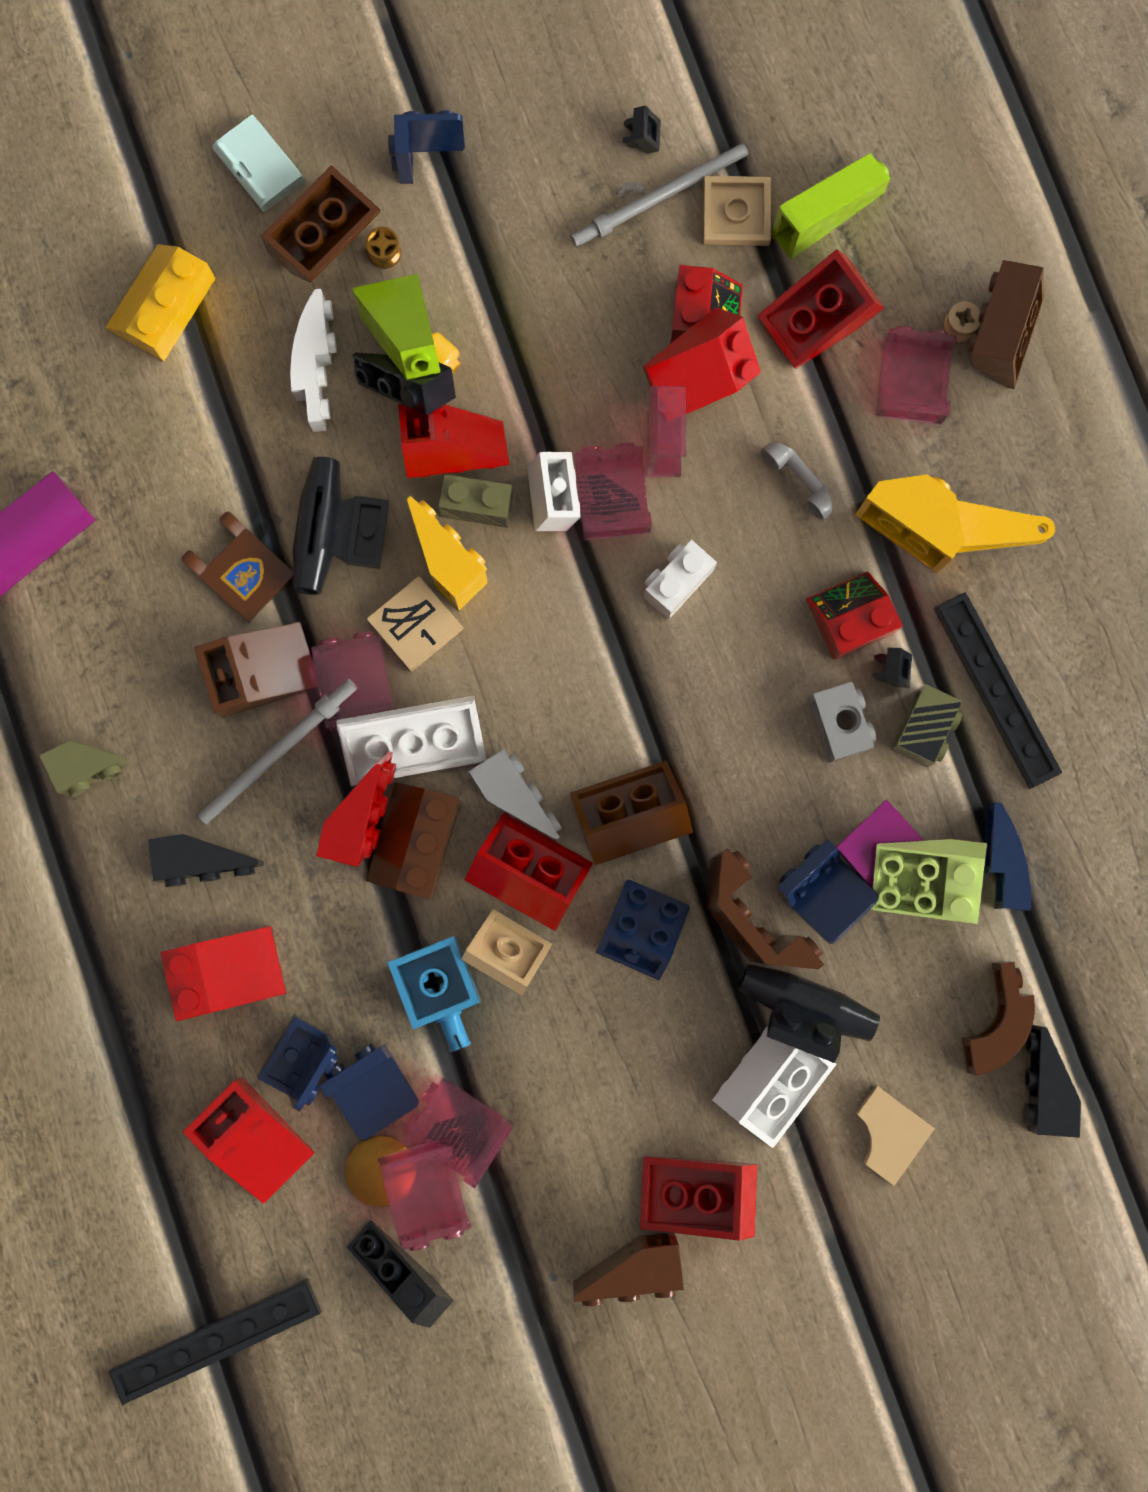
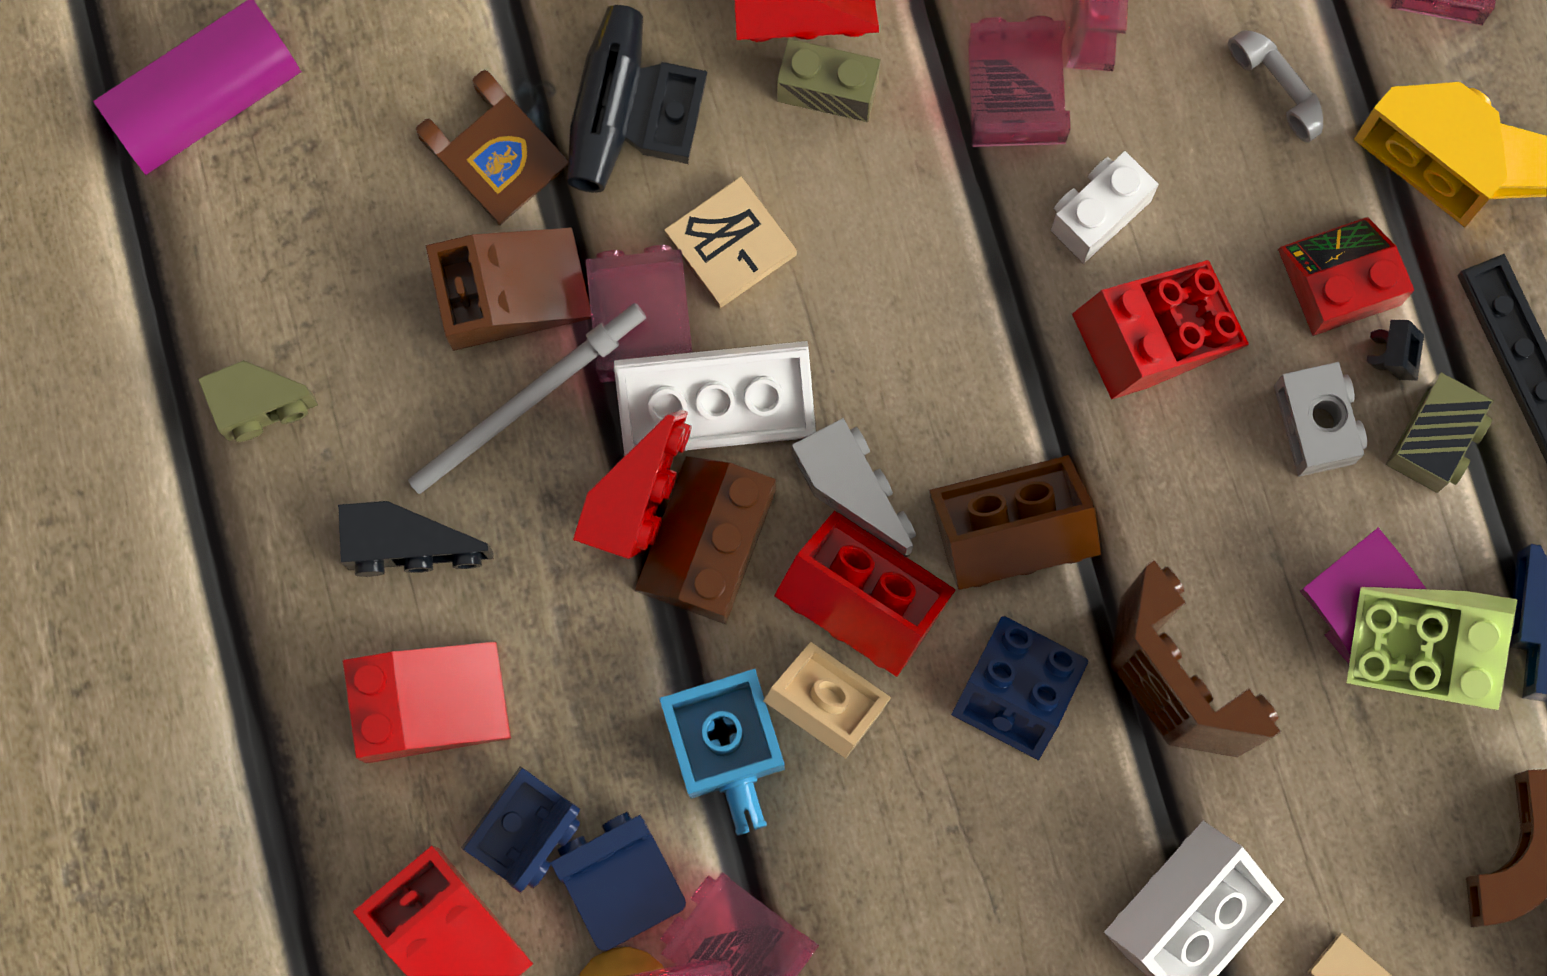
camera: 10 degrees right, 5 degrees down
yellow slope [407,496,488,611] -> none
white brick [527,452,580,531] -> none
black plate [738,964,880,1063] -> none
dark blue bracket [777,839,878,944] -> none
none -> red slope [1072,260,1249,400]

